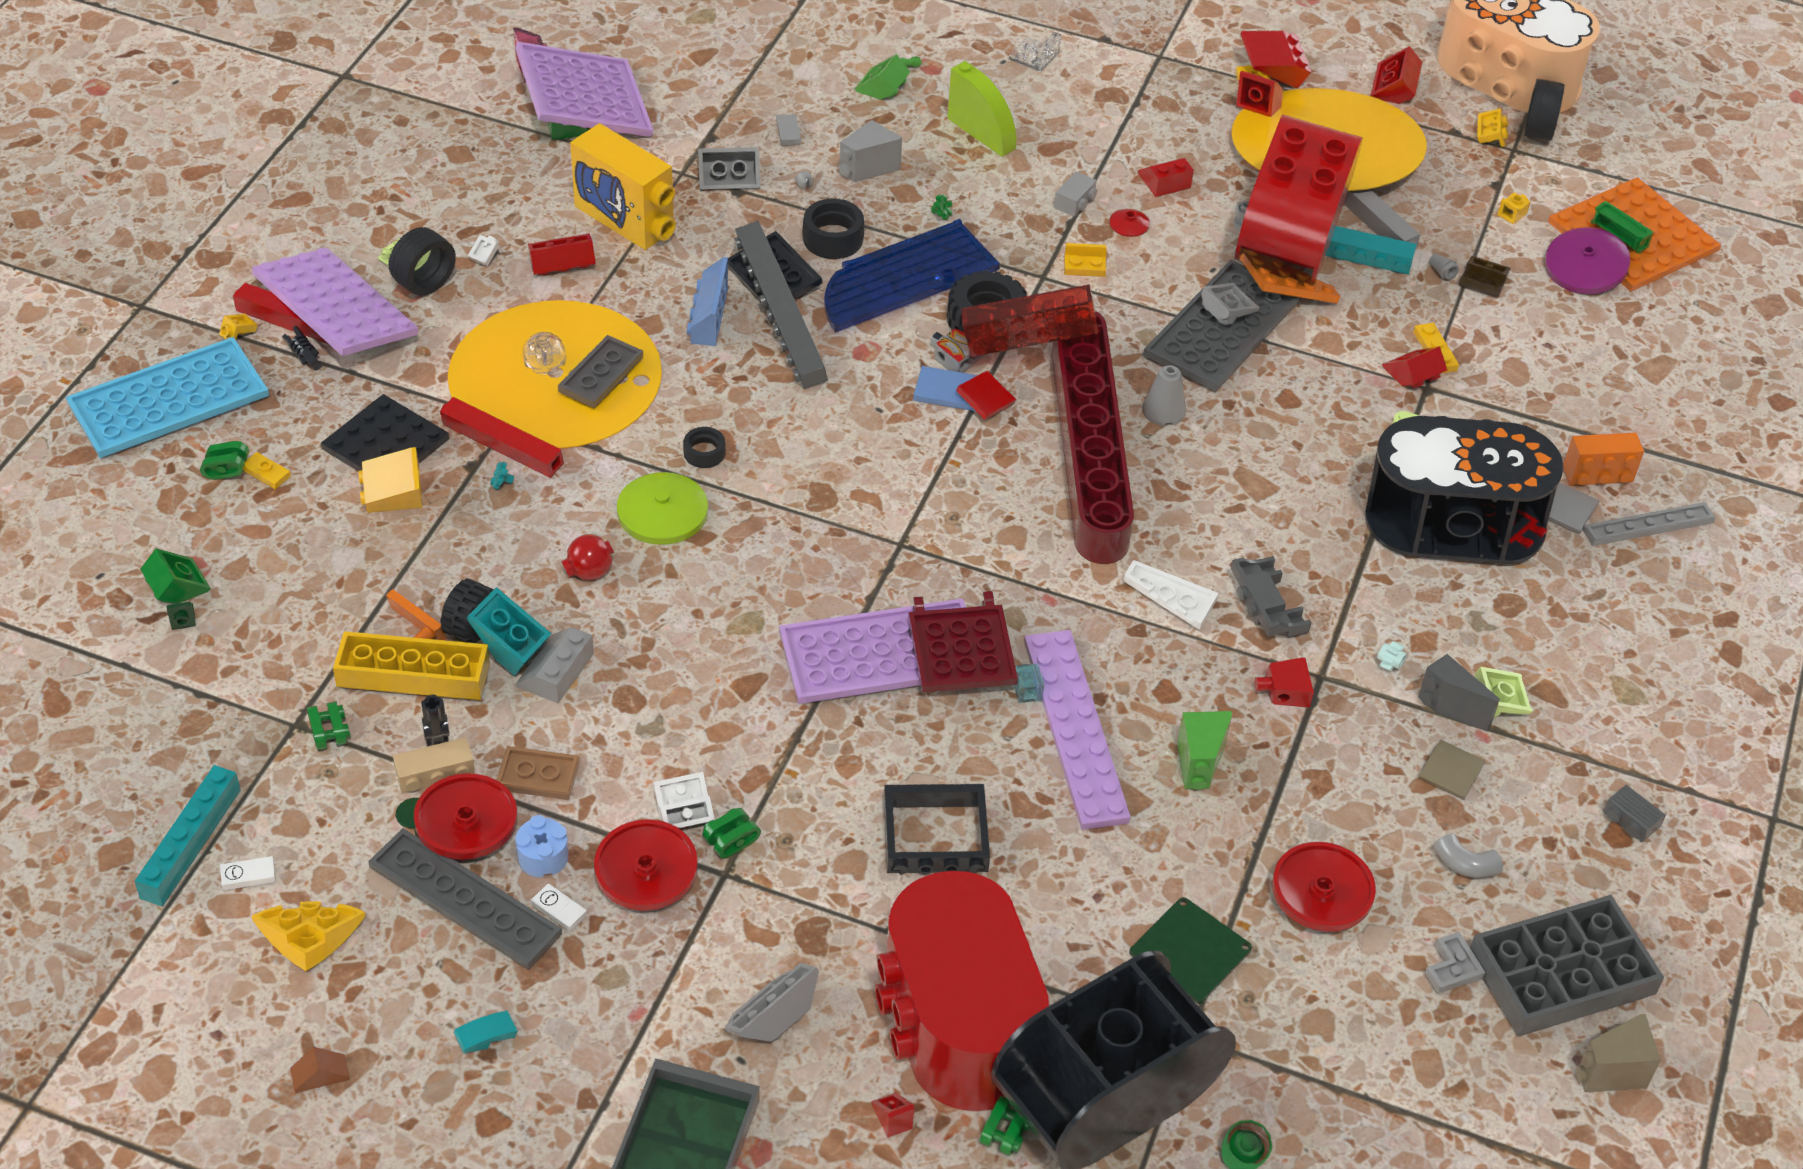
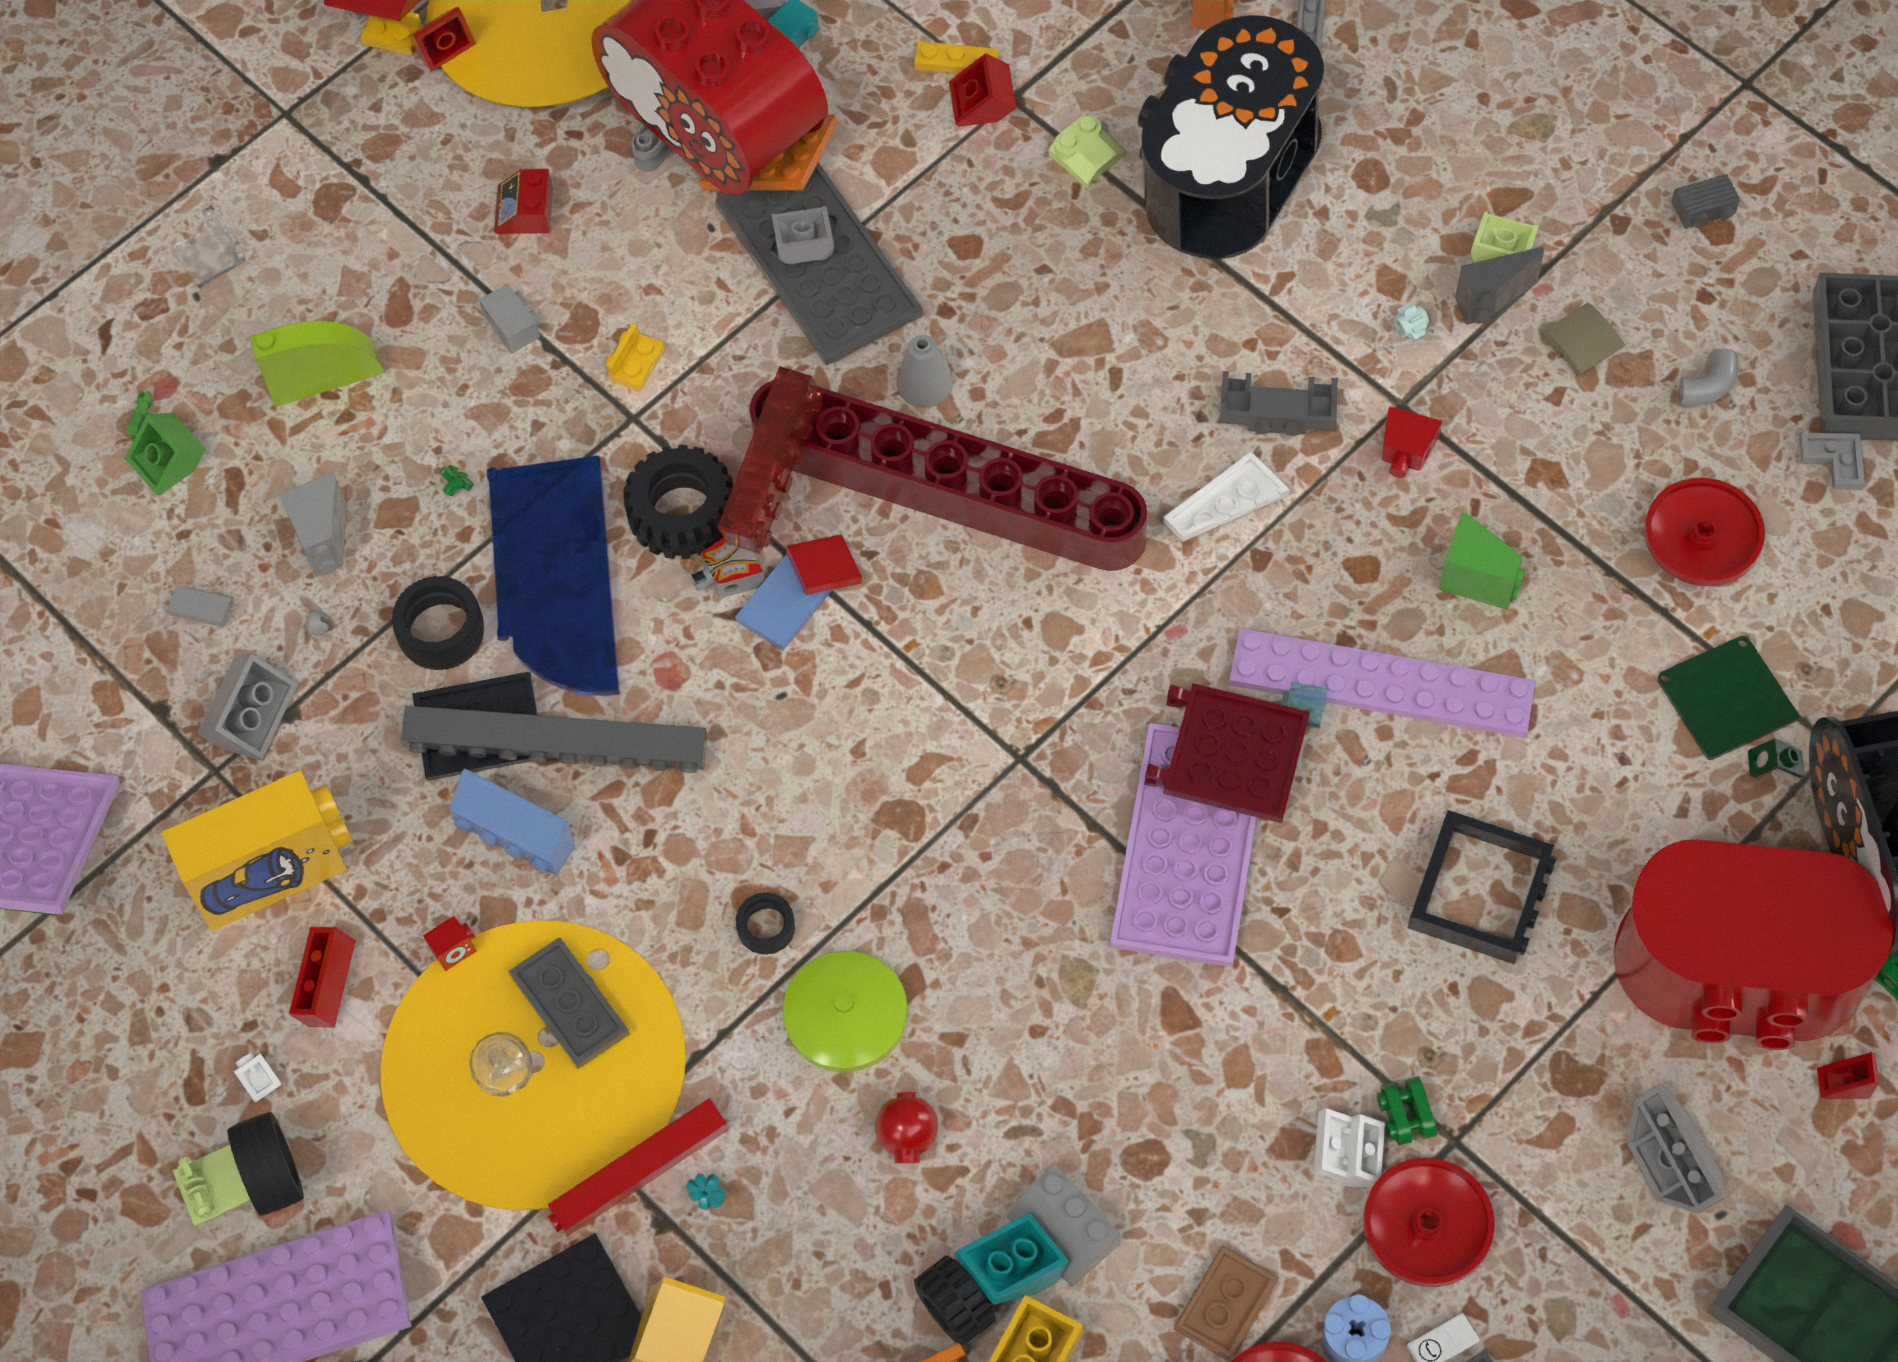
camera: 60 degrees left, 15 degrees up
red dish [1109,209,1150,237] -> none
none -> red brick [422,916,476,971]

